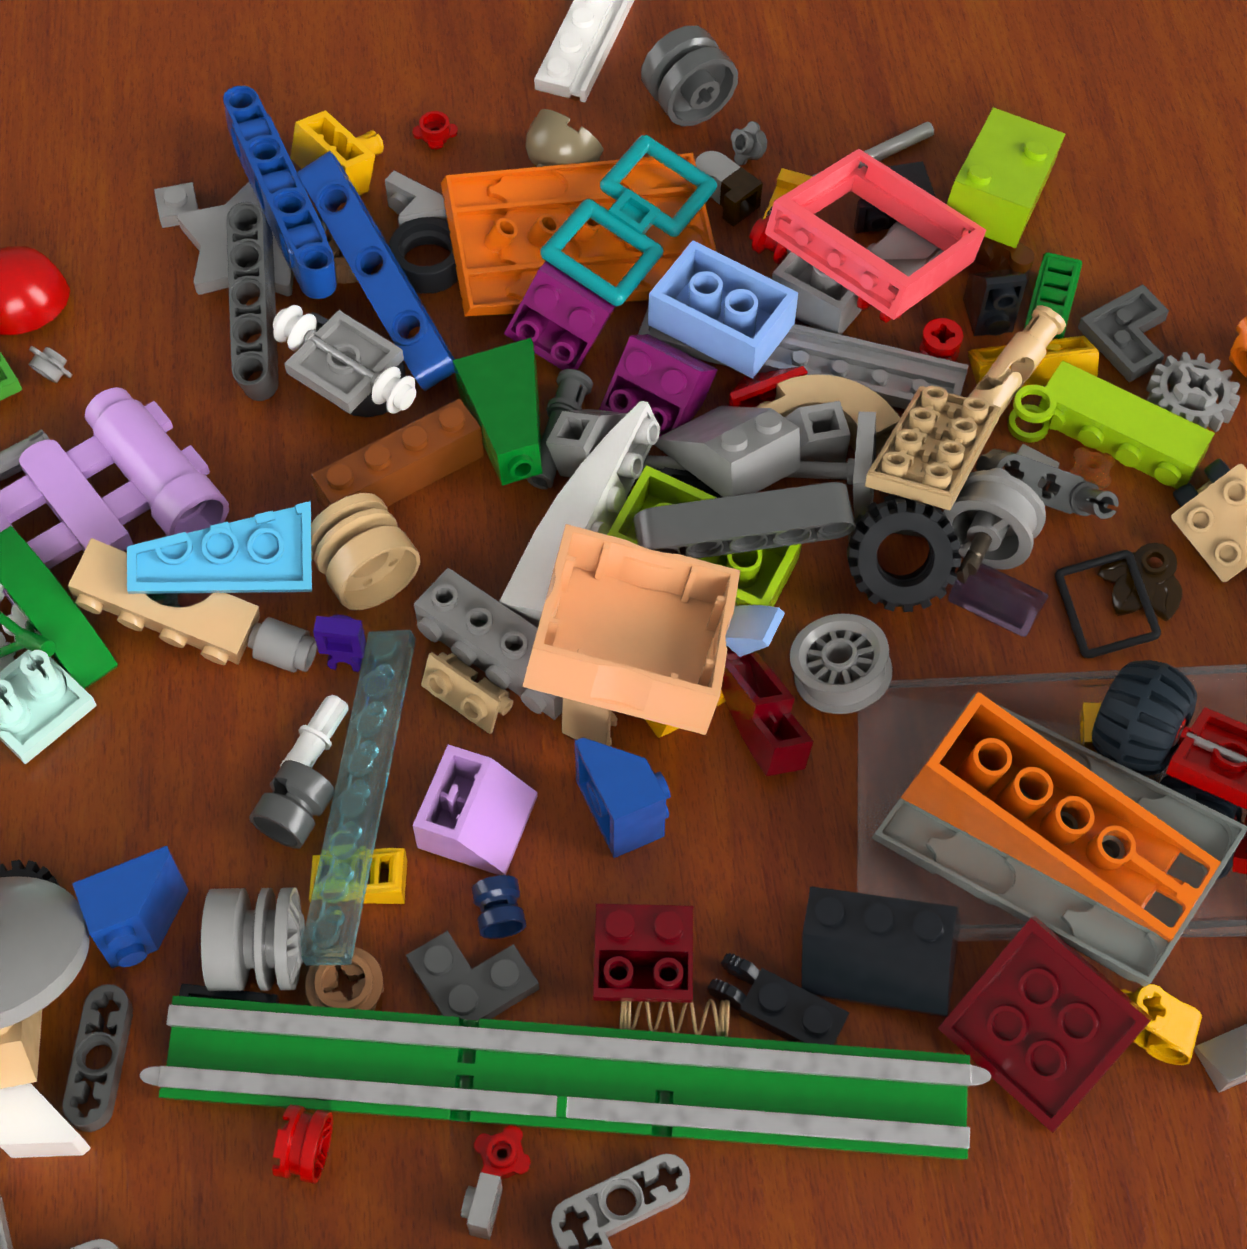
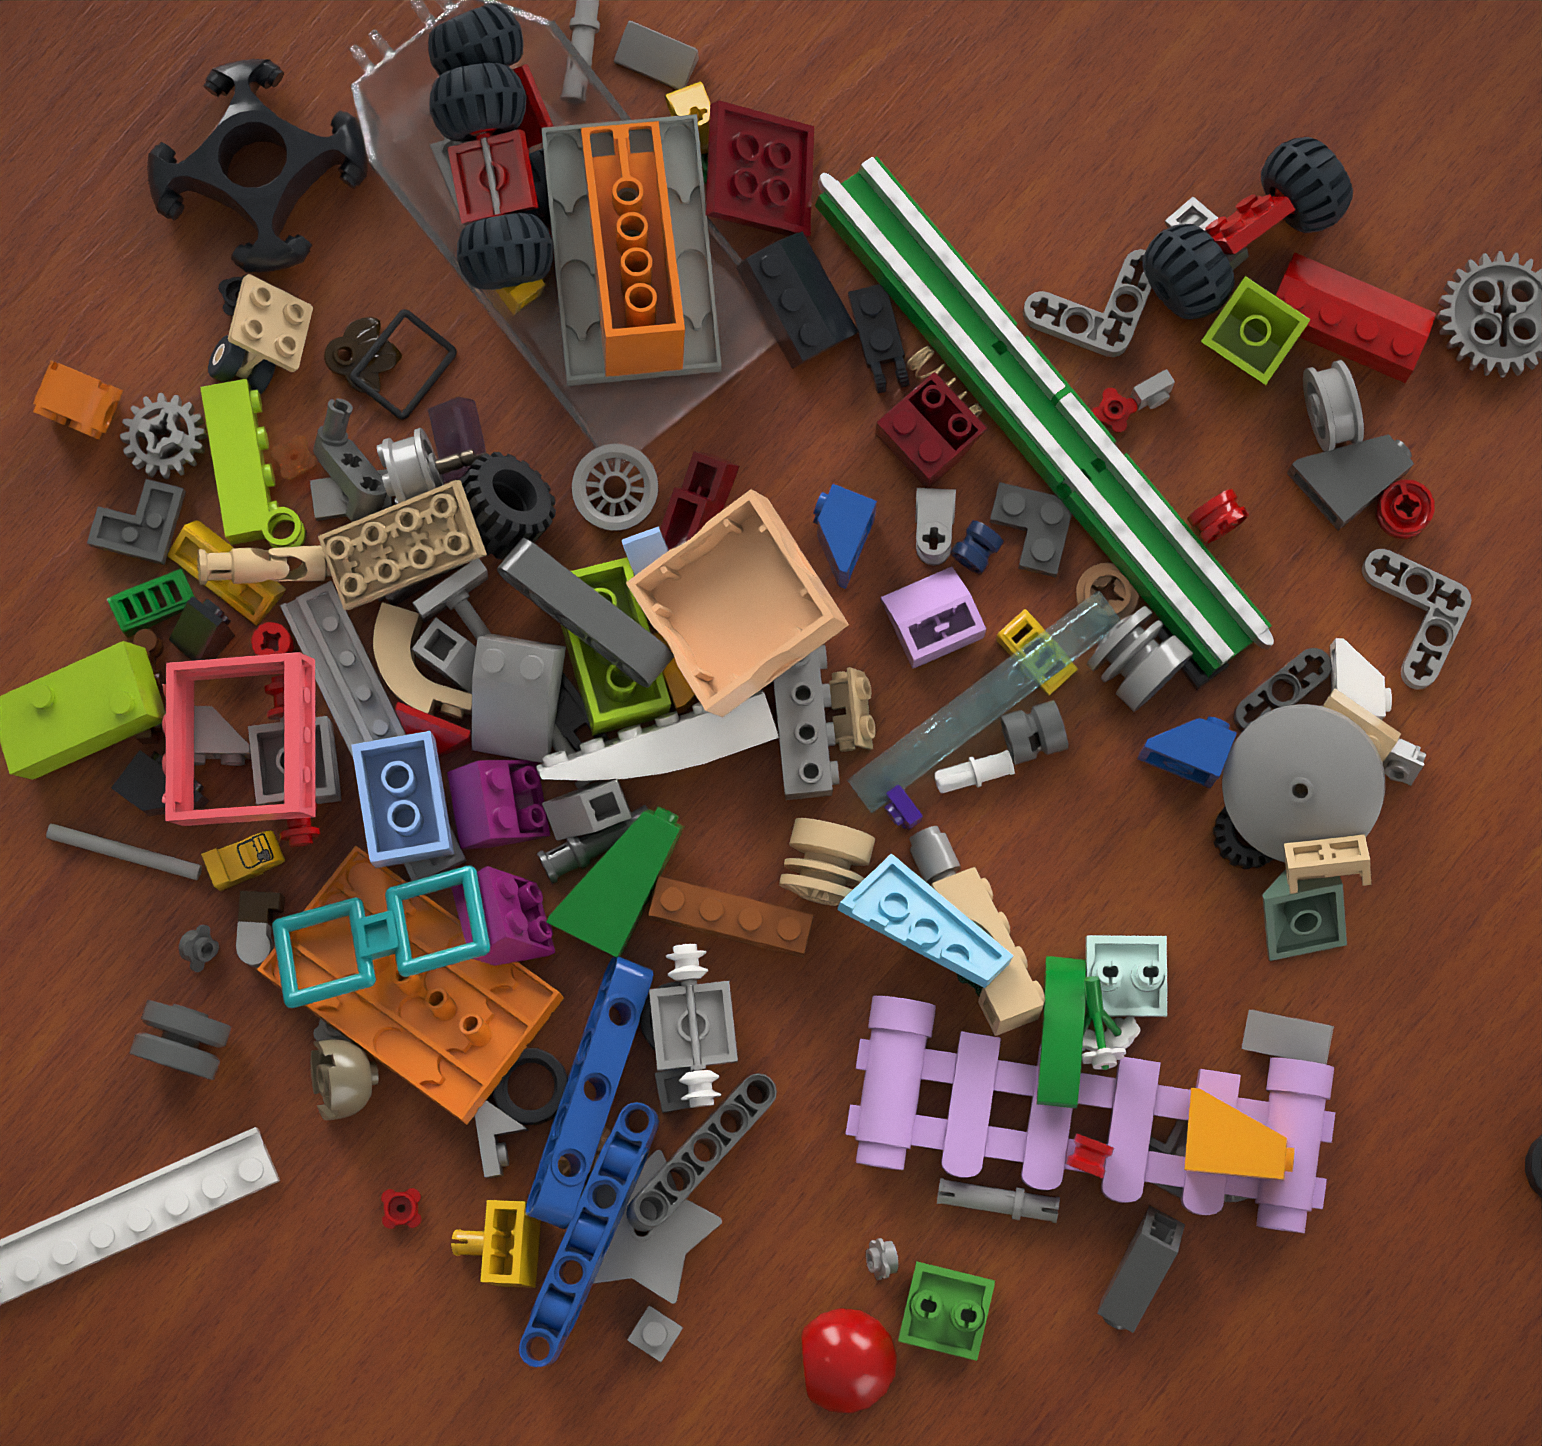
camera: 130 degrees left, 20 degrees up
none -> light grey piece [915,488,956,566]

